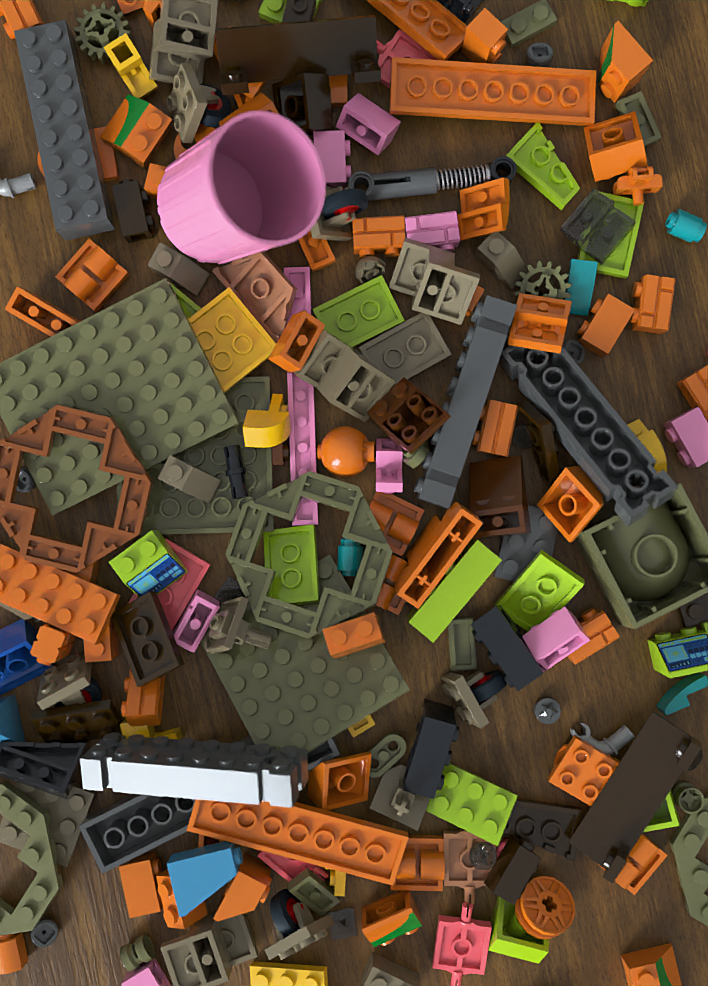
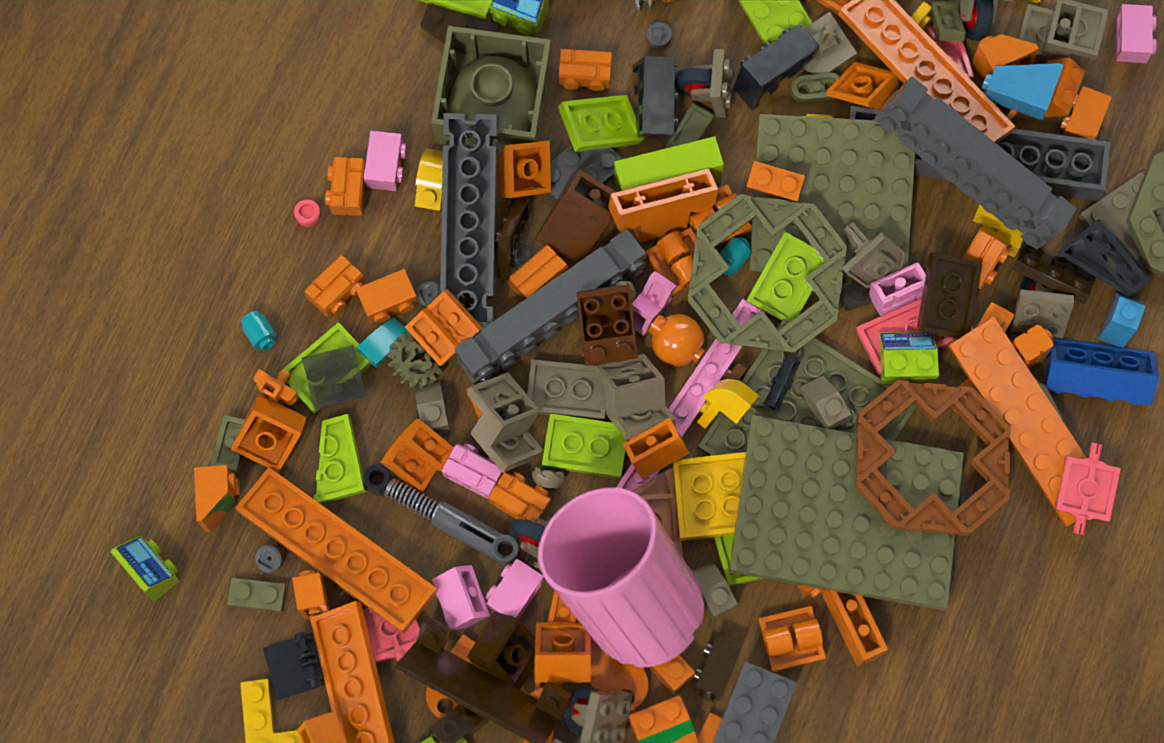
camera: 145 degrees left, 15 degrees down
olive wheel [120,934,156,972] -> none
bright pink brick [522,607,590,670] -> none

